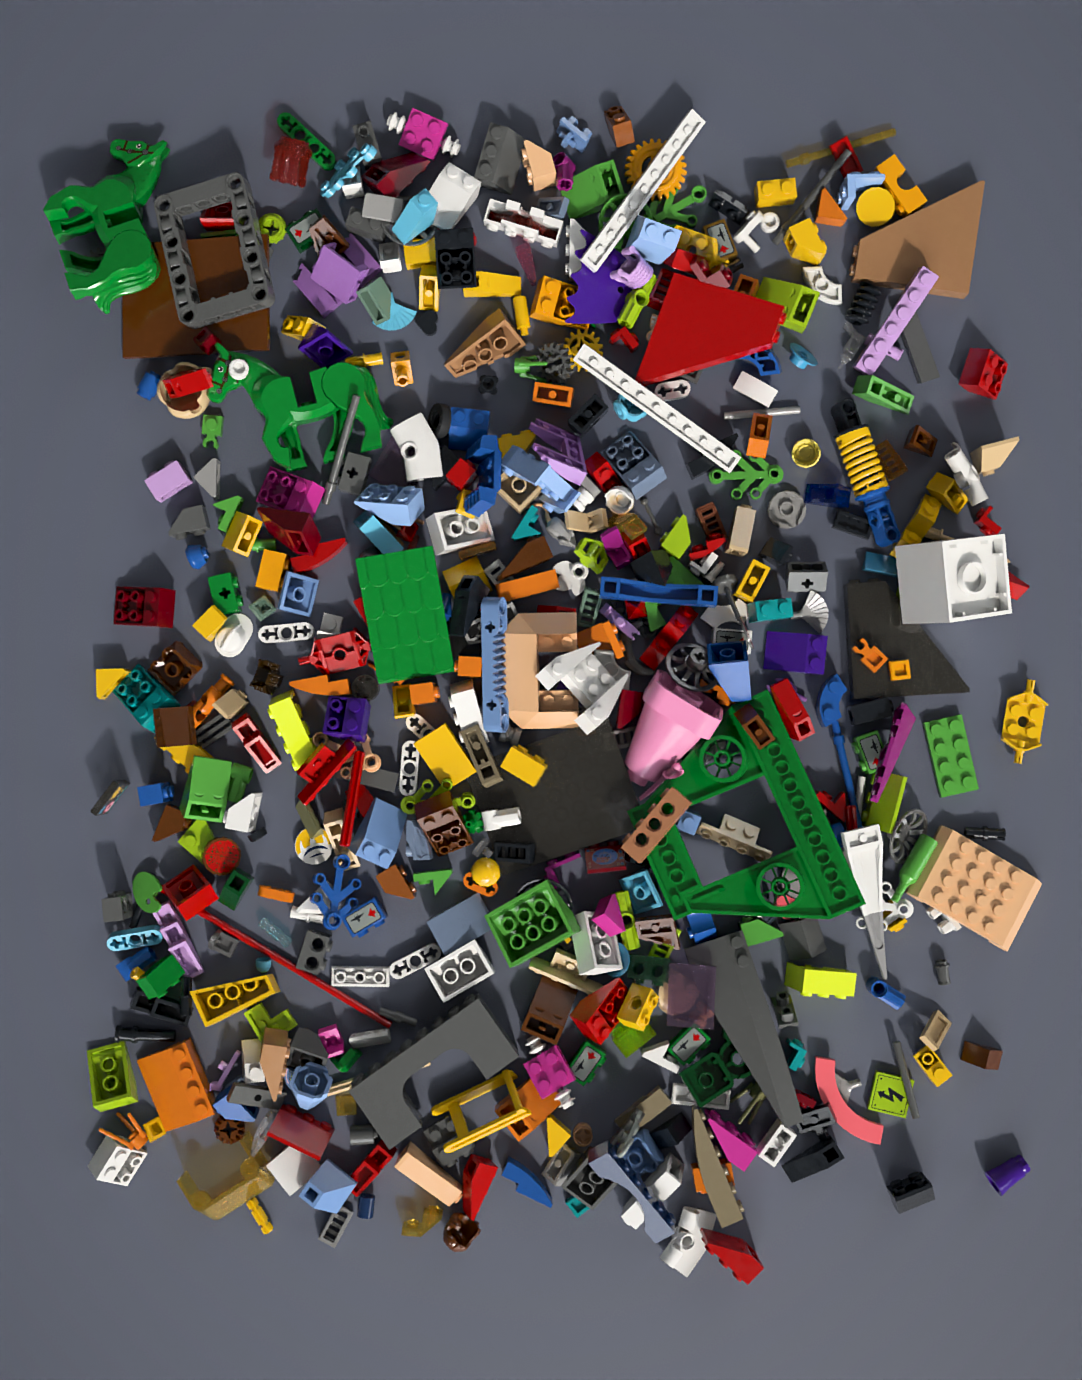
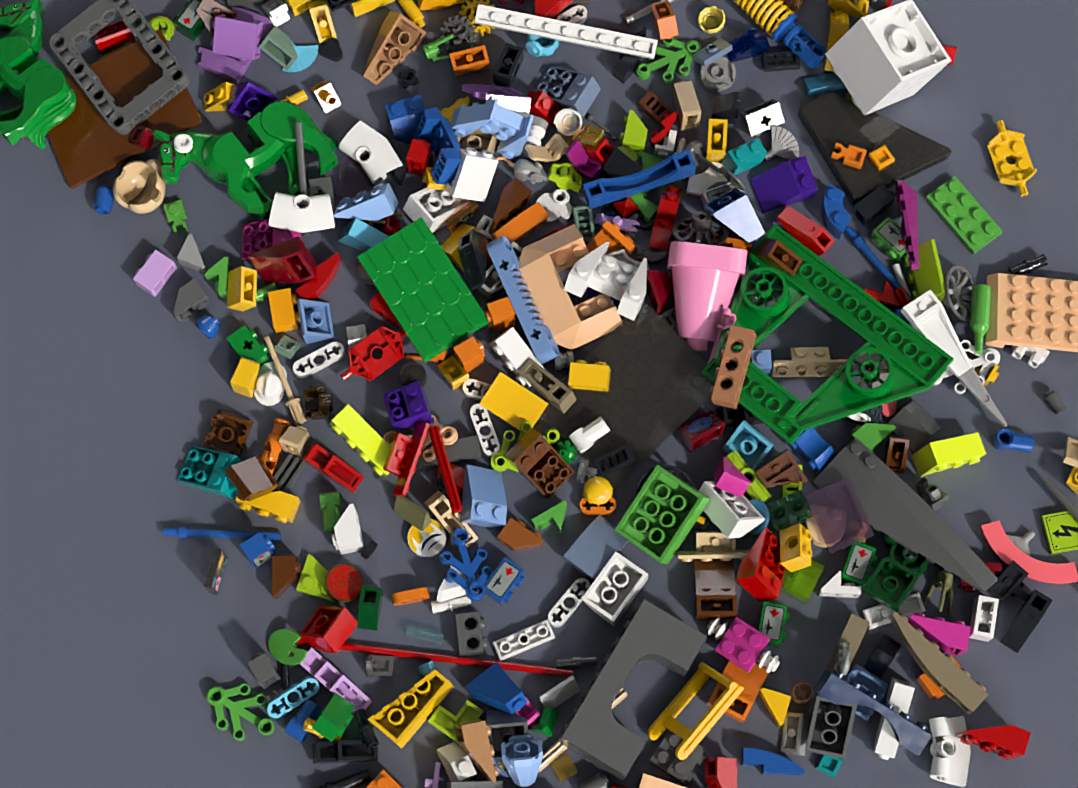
camera: 30 degrees left, 15 degrees down
yellow slope [96,668,131,699] -> none
dark red slope [114,586,176,628] -> none
red slope [162,368,214,398] -> none
bright green slope [179,755,232,823] -> none
orange slope [289,675,352,696] -> none
sand blue slope [406,818,433,860] -> none
black tyre [428,403,452,438] -> none
teal slope [511,505,541,542] -> none
magenta bracket [544,850,581,889] -> none
teal bracket [786,1038,807,1071] -> none
none -> blue bar [163,526,281,540]
none -> bright green plant [206,683,275,741]
none -> tan piece [263,335,307,425]
none -> white panel [269,192,335,233]
none -> white panel [445,147,498,202]
none -> blue slope [465,662,528,714]
none -> sand blue plate [692,38,733,67]
none -> reddish brown slope [884,436,910,473]

